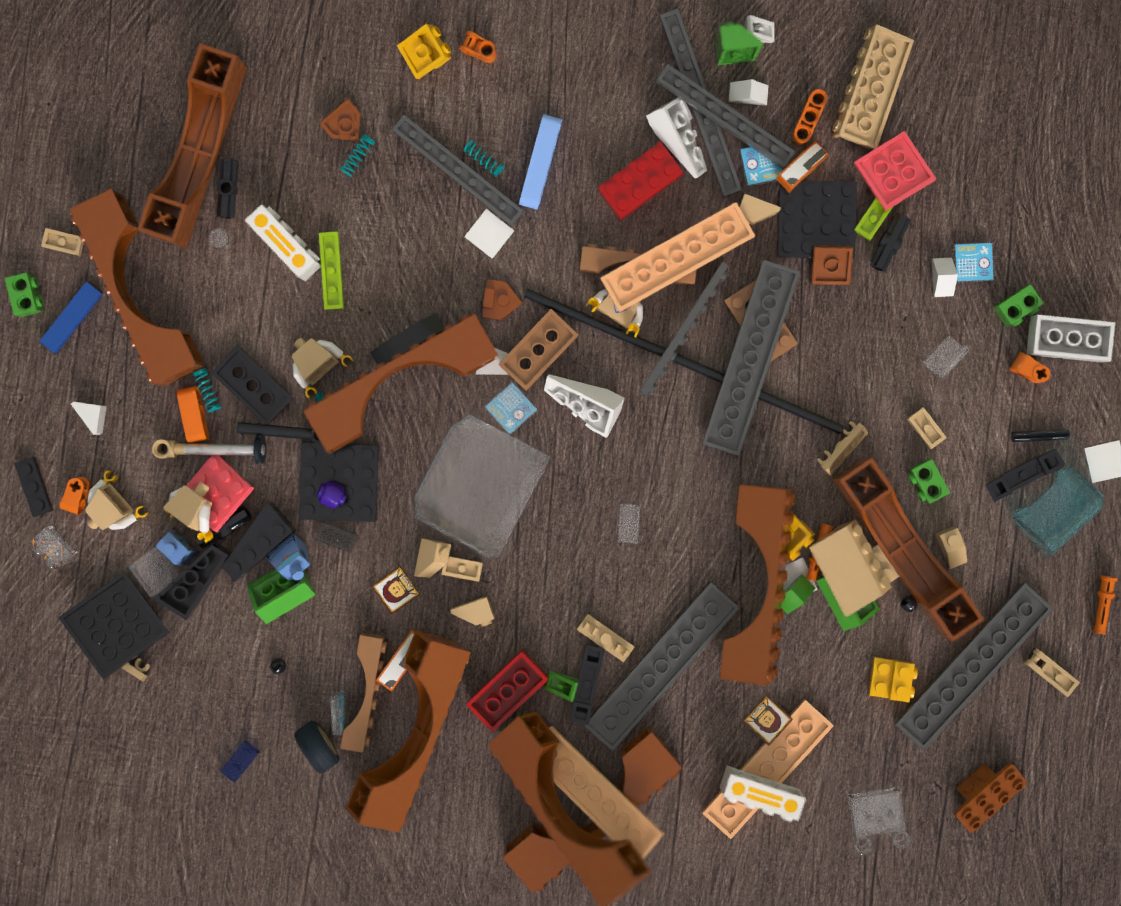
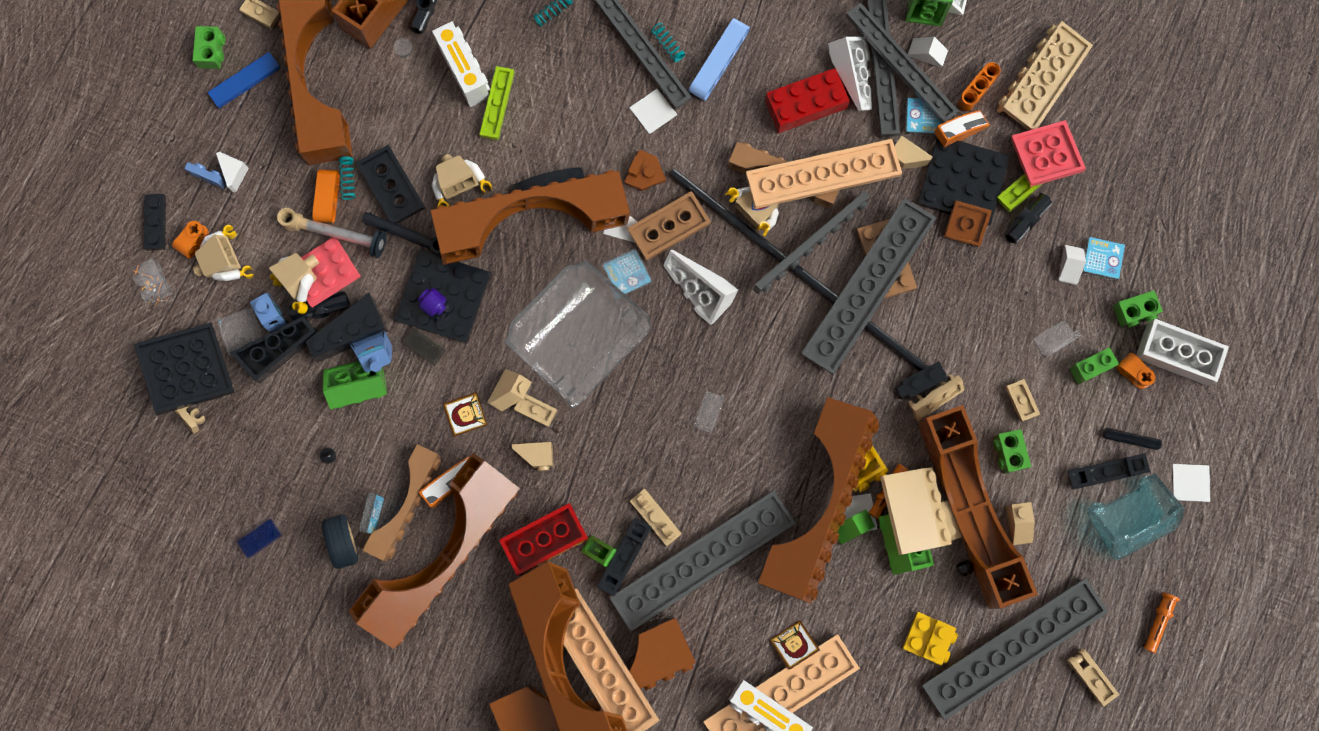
camera: 20 degrees right, 10 degrees down
none -> medium blue plate [184,162,226,189]
none -> black hinge [895,361,948,399]
none -> bright green brick [1069,347,1119,385]

